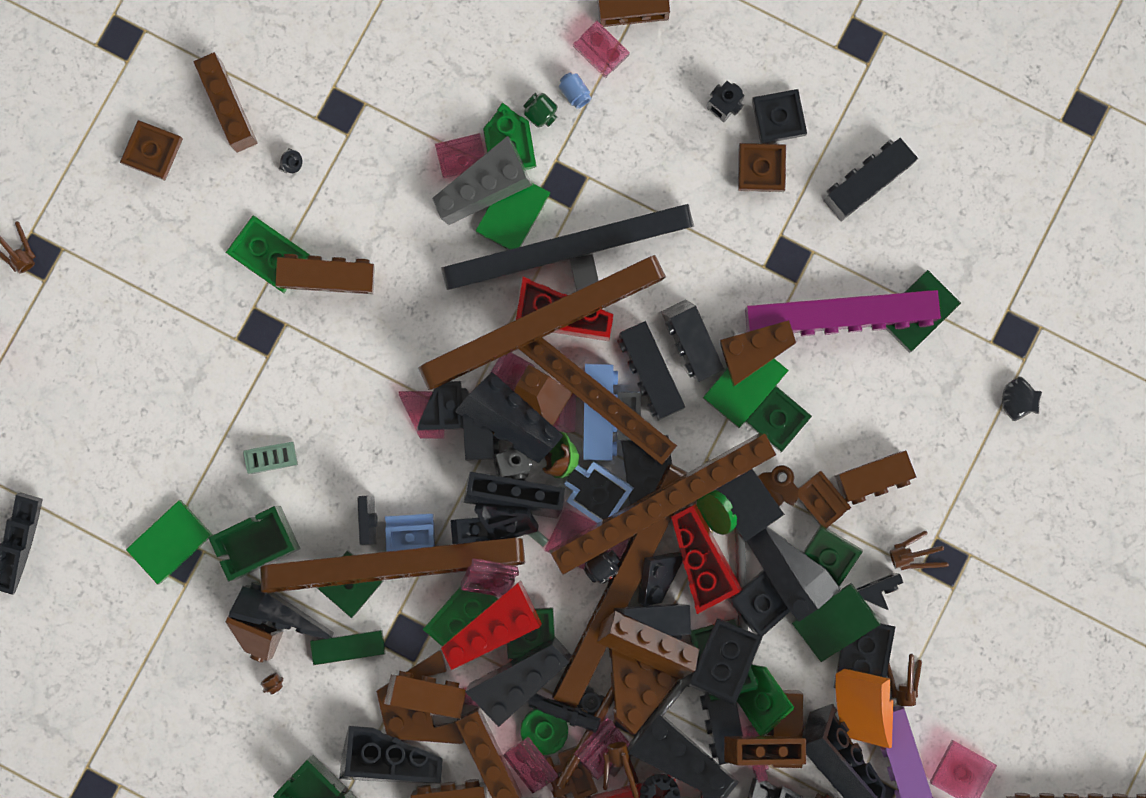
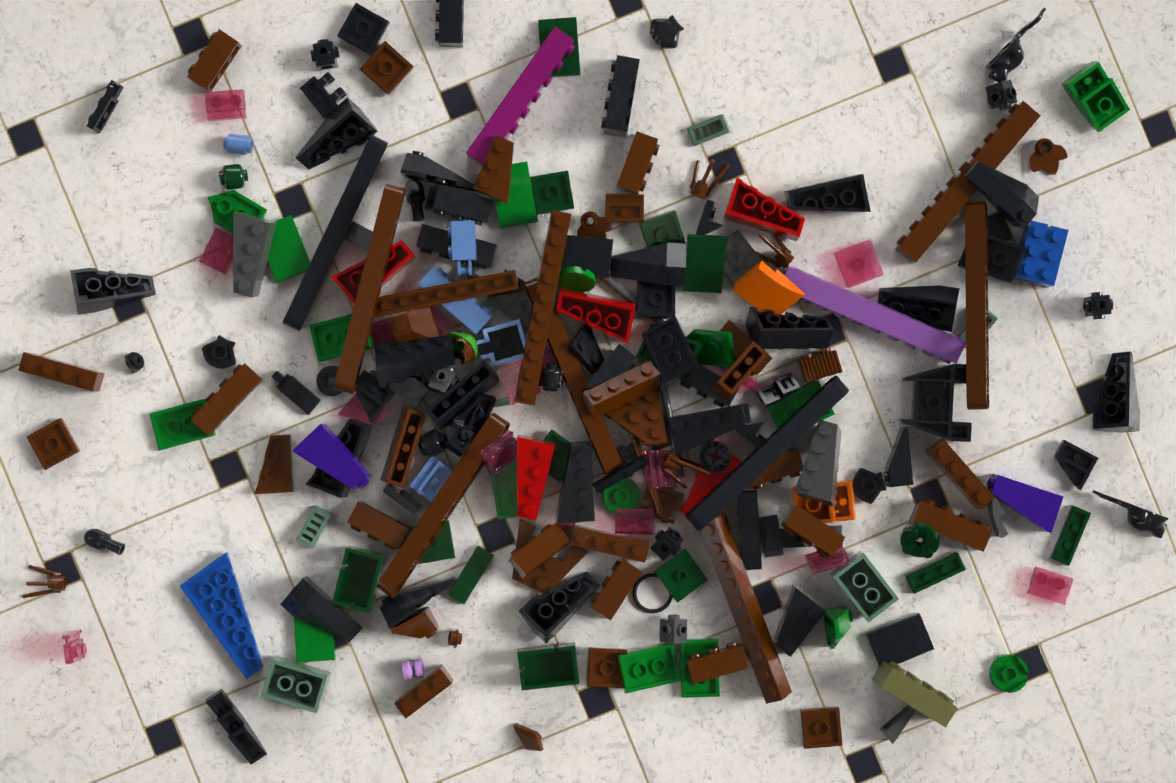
camera: 50 degrees left, 5 degrees up
none -> black wedge [70,268,156,315]
none -> black arm [84,529,125,555]
none -> blue wing [180,552,264,679]
none -> black animal [202,335,236,369]
none -> reddish brown wing [254,434,294,494]
none -> sand green brick [261,656,331,713]
none -> black hinge [271,371,322,415]
none -> black wedge [280,576,363,642]
none -> dark purple slope [292,424,372,489]
none -> black wedge [295,97,378,169]
none -> black plate [300,72,347,119]
none -> black wedge [305,418,373,498]
none -> green tile [309,314,374,362]
none -> black gear [316,366,342,396]
none -> reddish brown brick [347,501,411,550]
none -> reddish brown brick [380,407,426,488]
none -> reddish brown brick [394,665,454,719]
none -> black wedge [400,151,479,193]
none -> lavender wheel [402,658,424,680]
none -> black arm [405,179,425,222]
none -> black head [418,429,448,457]
none -> medium blue brick [448,221,477,276]
none -> black wedge [601,55,640,138]
none -> sand green slope [687,114,731,146]
none -> red wedge [724,177,805,241]
none -> black wedge [784,174,871,212]

